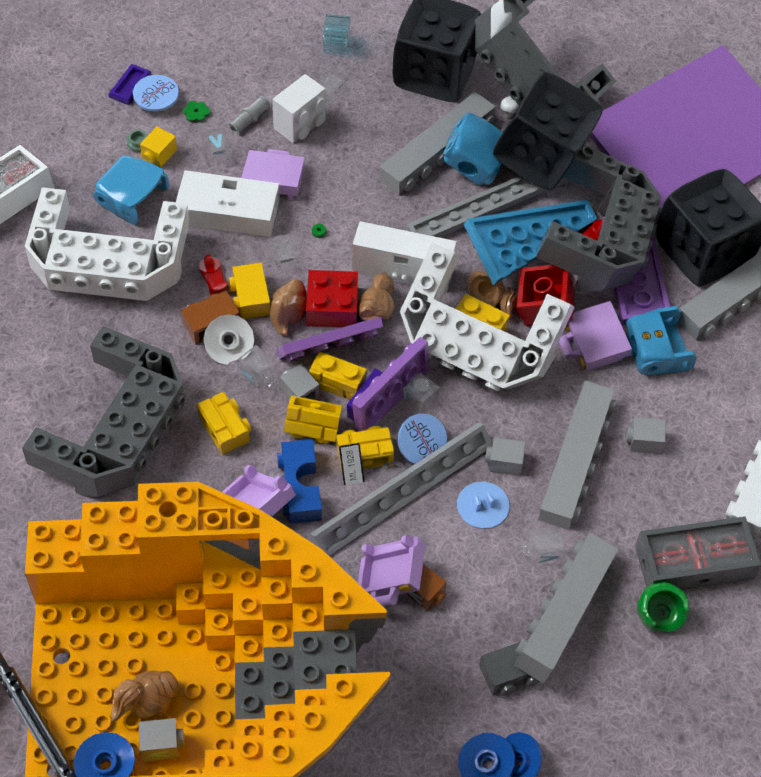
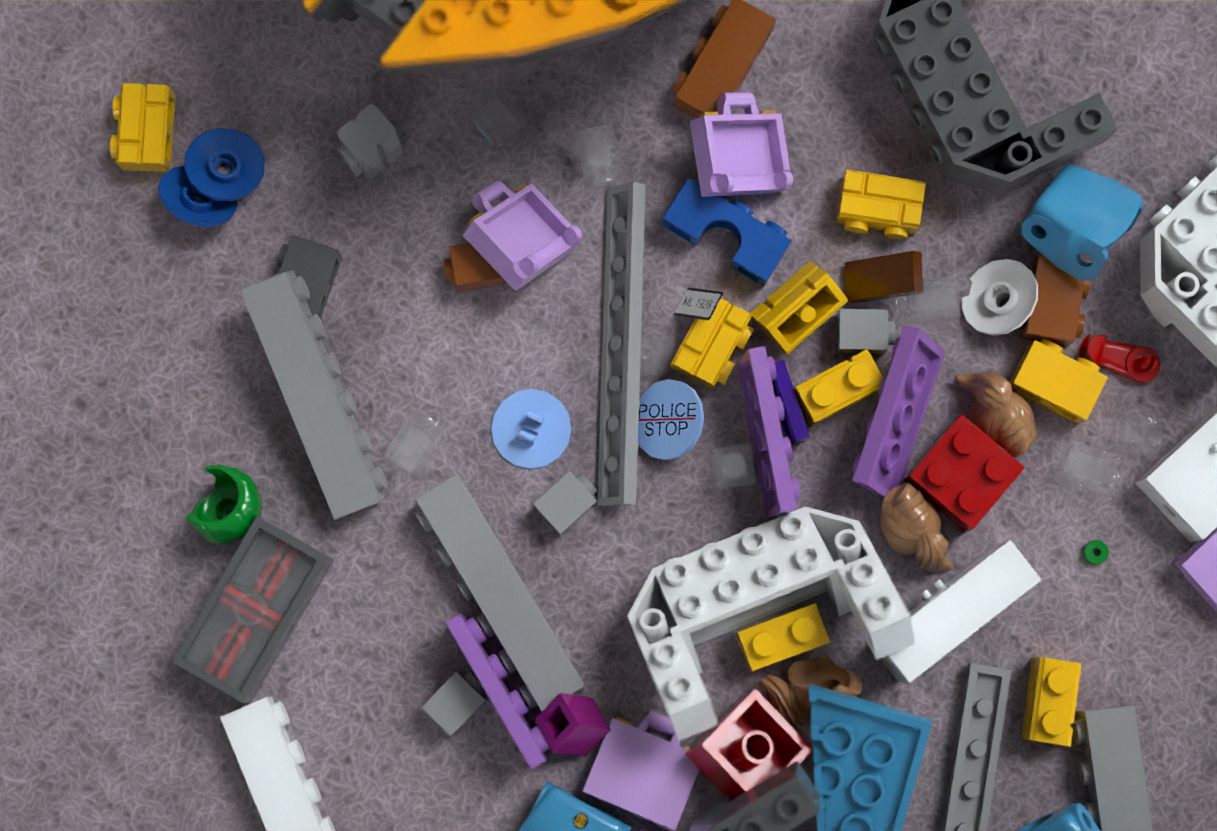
camera: 130 degrees right, 25 degrees up
none -> light grey brick [336,104,403,180]
none -> medium lavender plate [445,614,549,769]
none -> magenta brick [535,693,611,756]
none -> reddish brown tile [845,251,923,303]
none -> dark azure piece [1021,164,1144,283]
none -> yellow brick [1021,657,1081,747]

